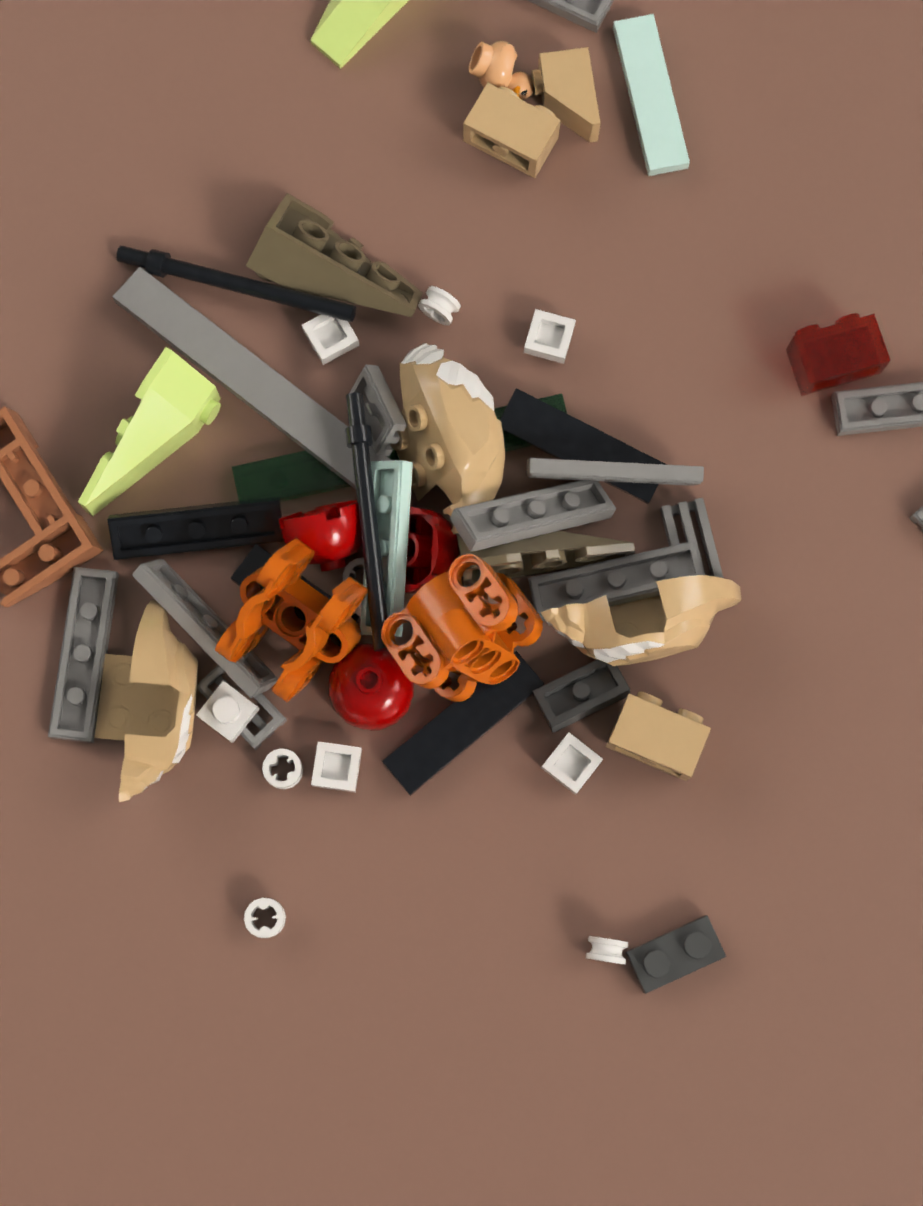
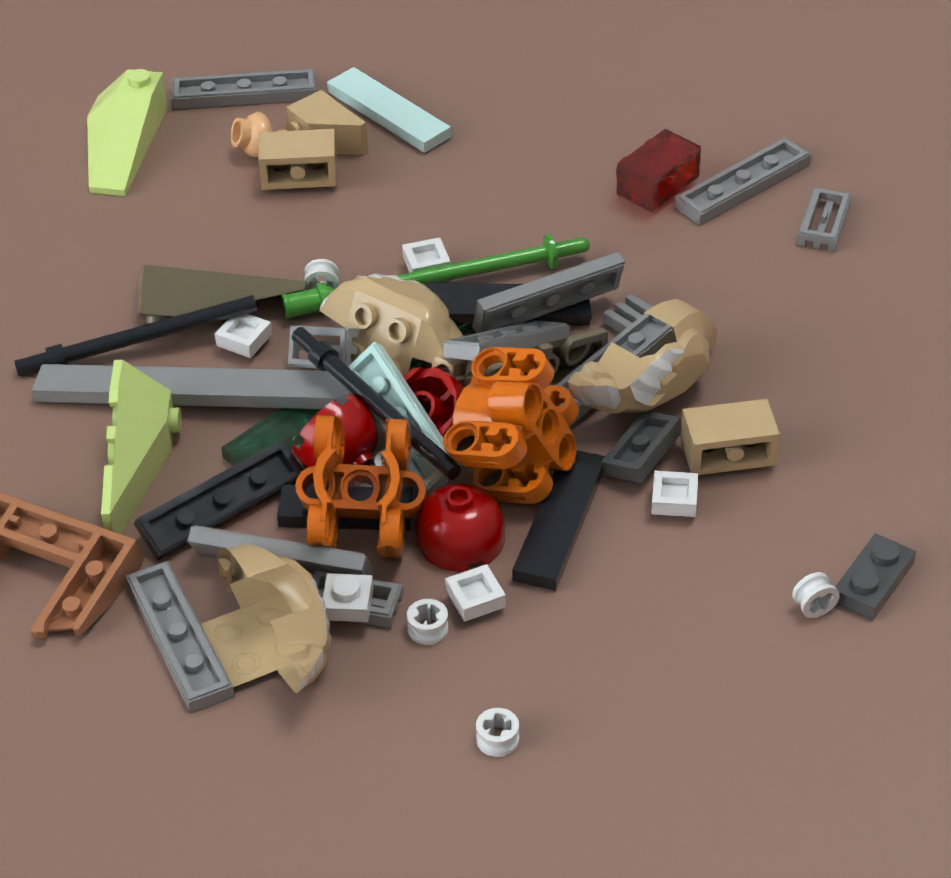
camera: 30 degrees left, 35 degrees down
none -> bright green bar [281,234,590,319]

